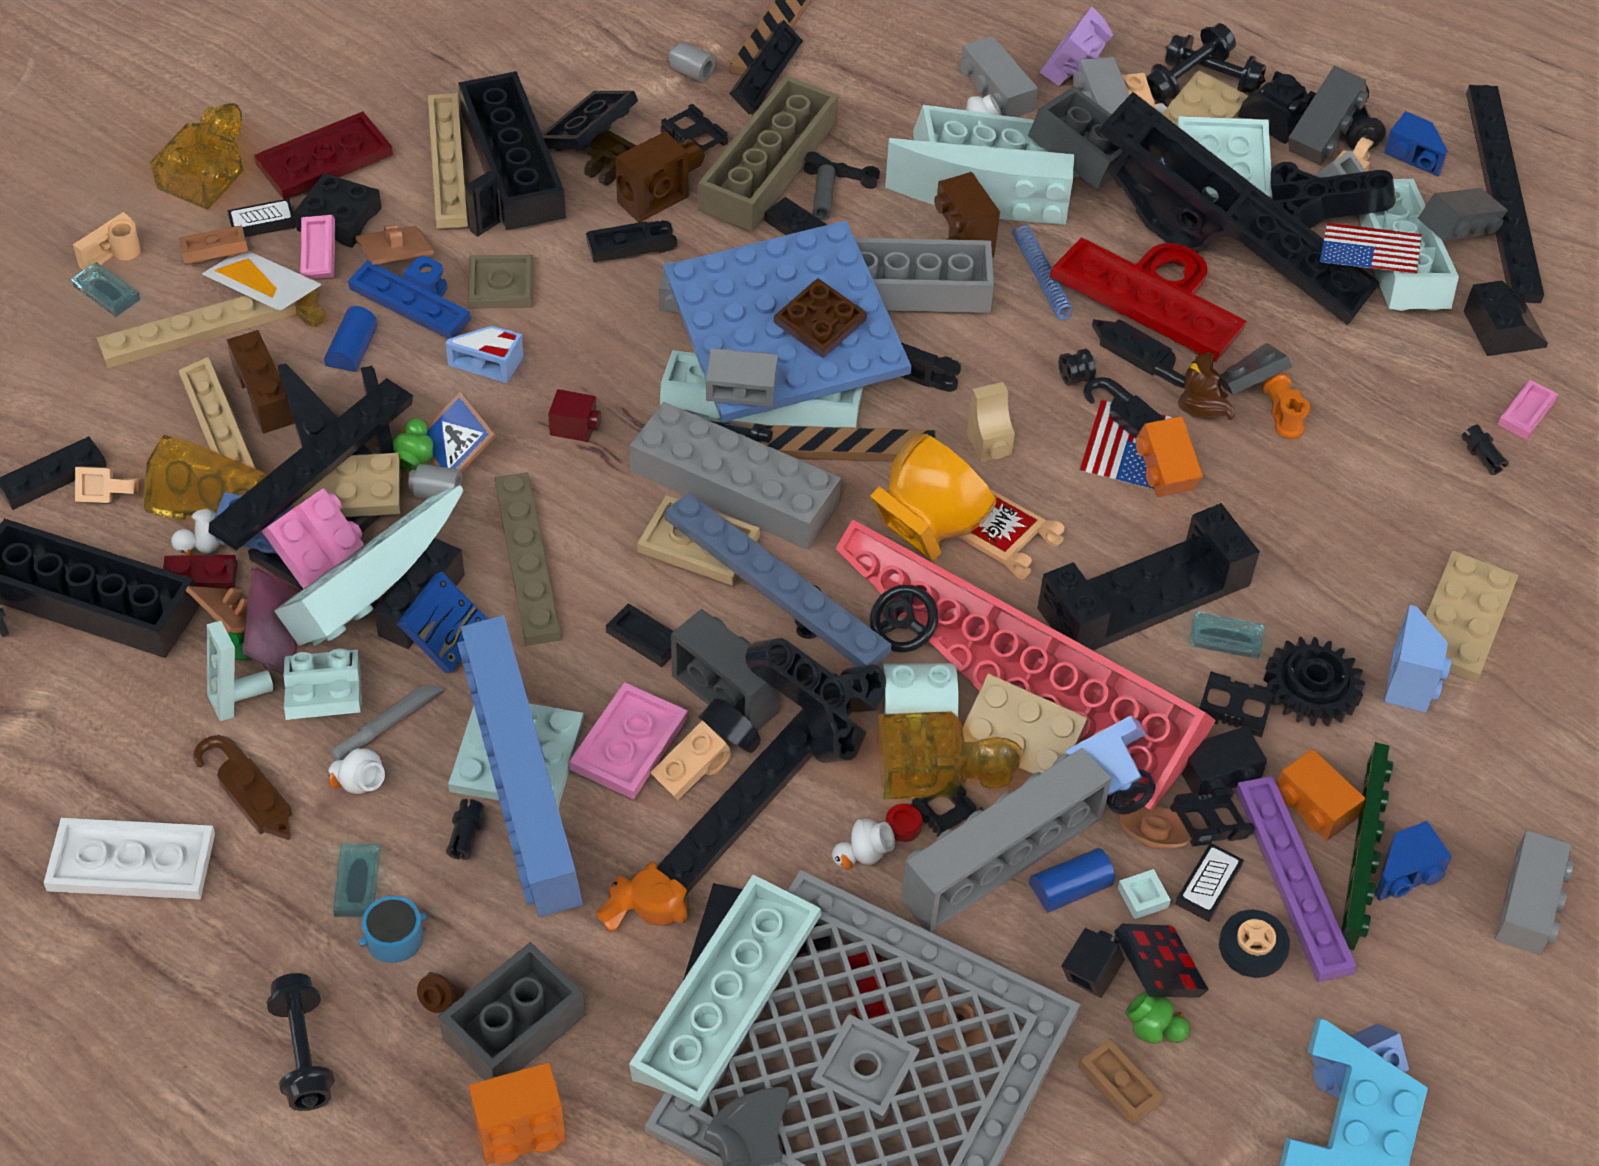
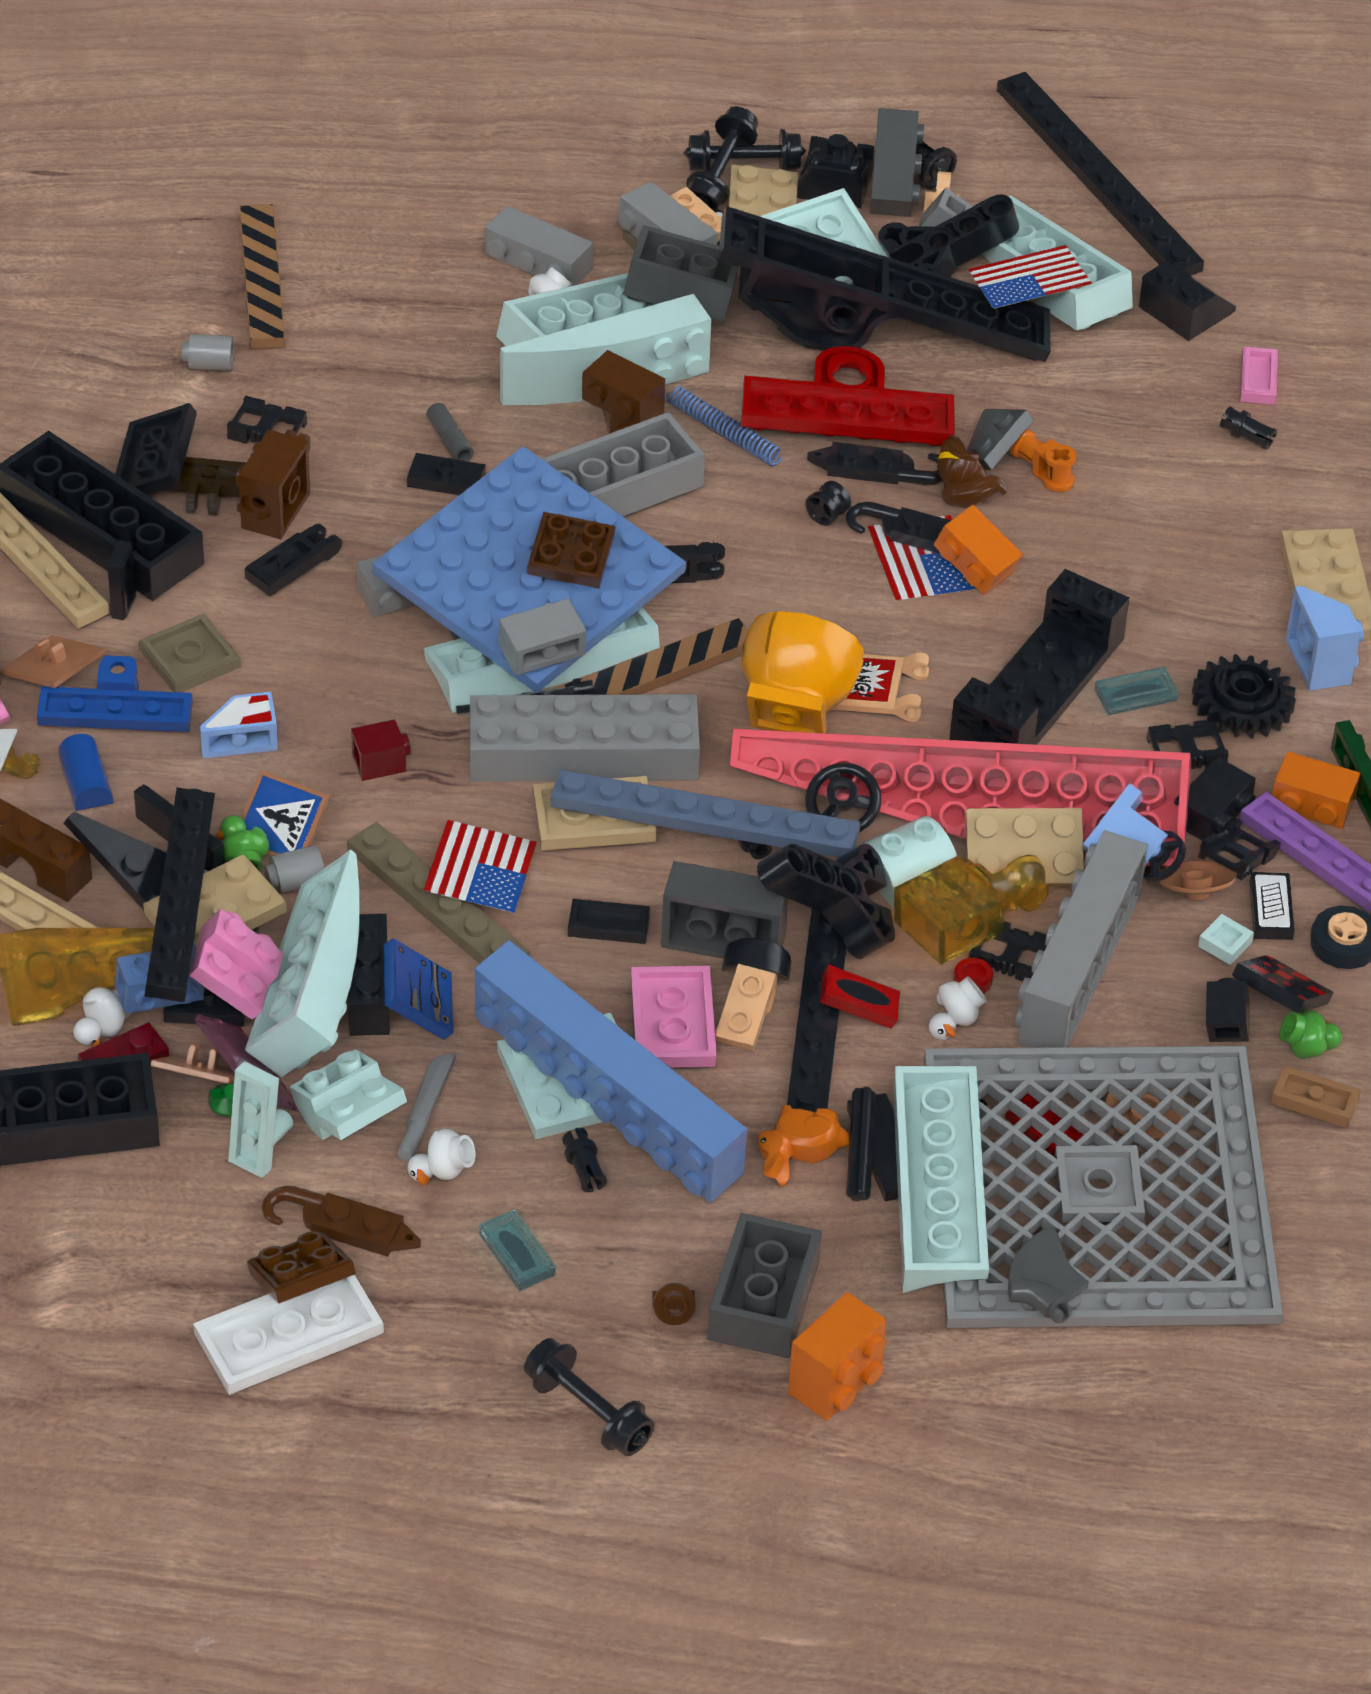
camera: 30 degrees left, 5 degrees down
piece [358,896,427,963] -> none
dark tan brick [698,75,839,232] -> none
black tile [729,20,803,115] -> none
black piece [804,151,880,189] -> none
tan arch [966,382,1015,462] -> none
blue brick [1029,848,1115,913] -> none
lavender brick [1039,6,1113,86] -> none
blue slope [1384,111,1448,176] -> none
dark grey brick [1418,188,1508,241] -> none
none -> reddish brown tile [247,1231,356,1304]
none -> sticker [423,820,537,913]
none -> red tile [820,965,900,1029]
none -> black axle [846,1087,876,1202]

